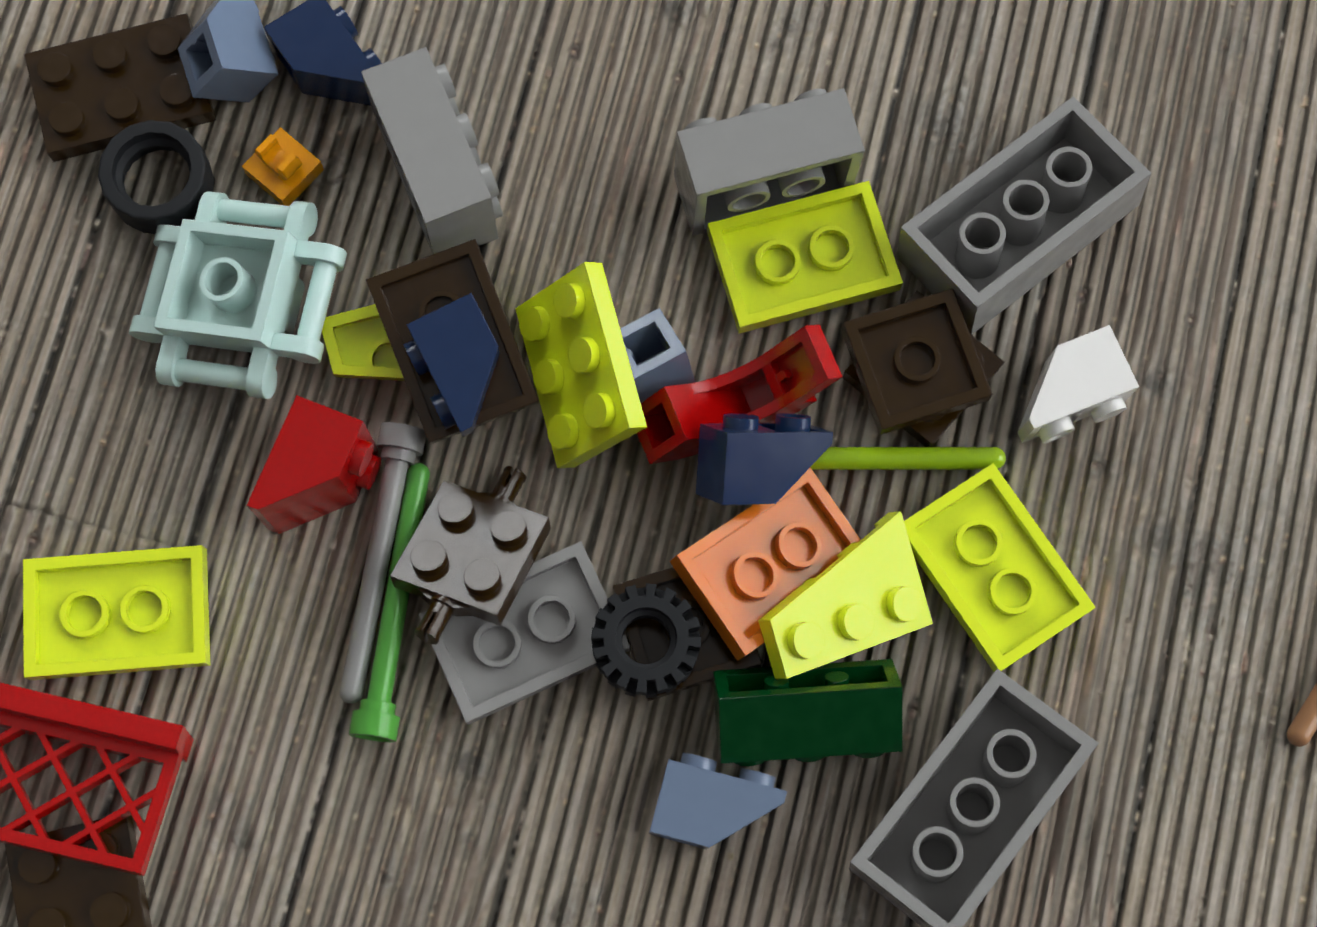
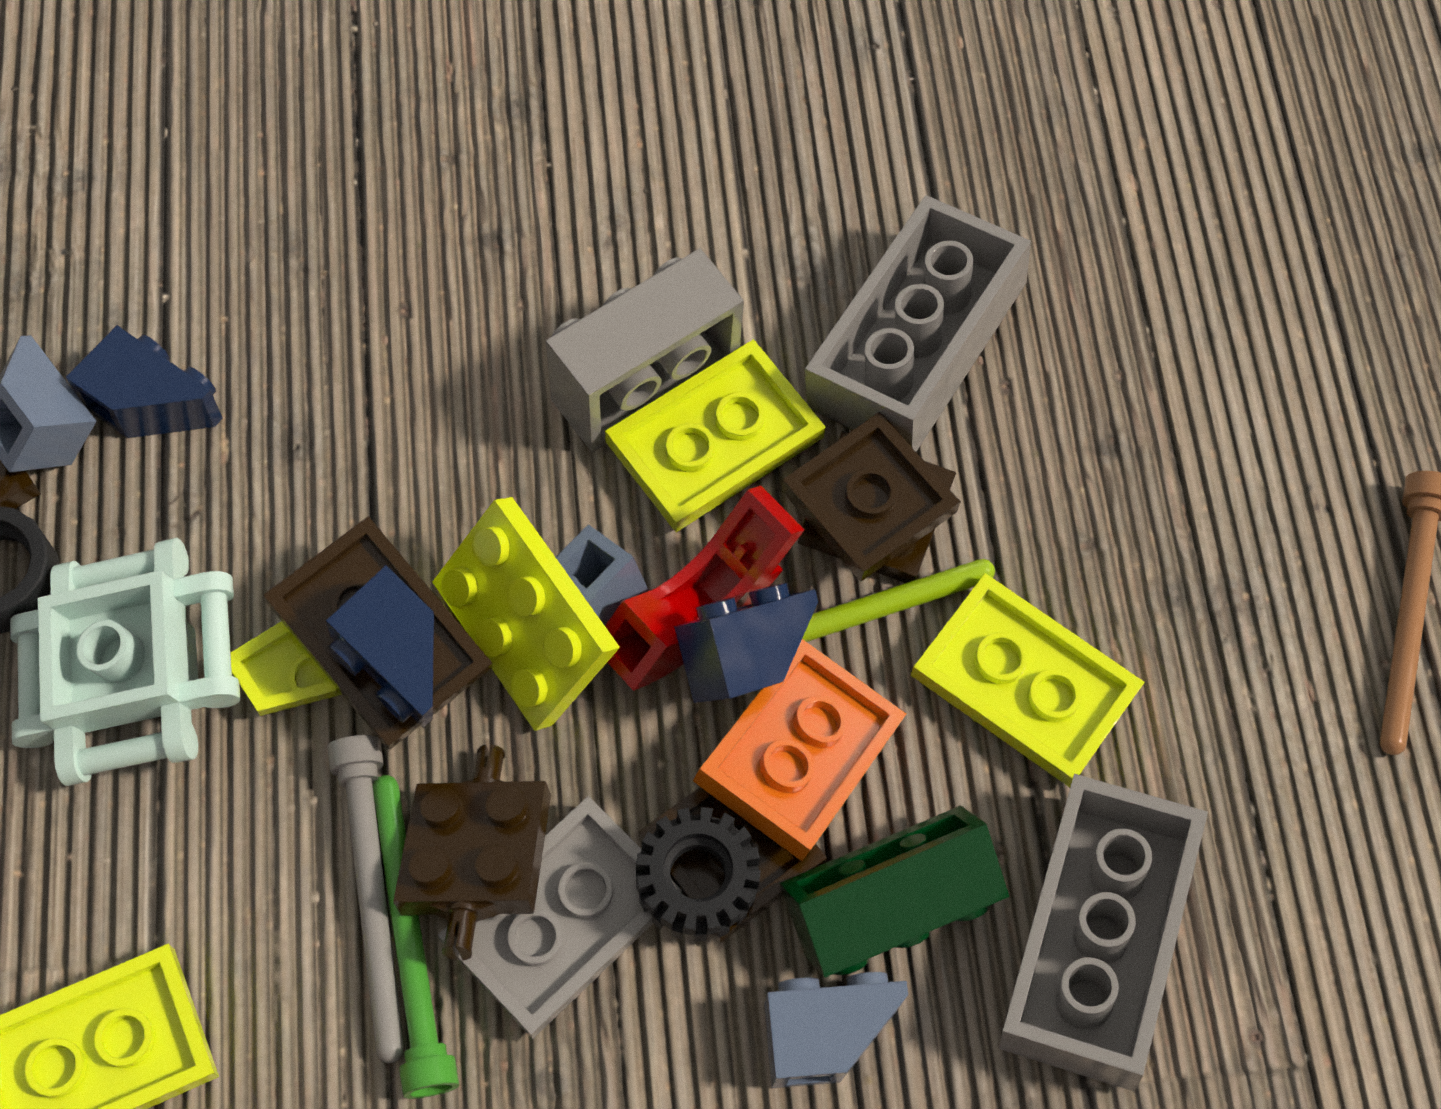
camera: 20 degrees left, 10 degrees down
light orange tile [242,127,324,206] -> none
red slope [246,395,381,534] -> none
light grey brick [361,47,503,254] -> none
neon yellow wing [758,511,933,679] -> none
white slope [1017,325,1139,443] -> none

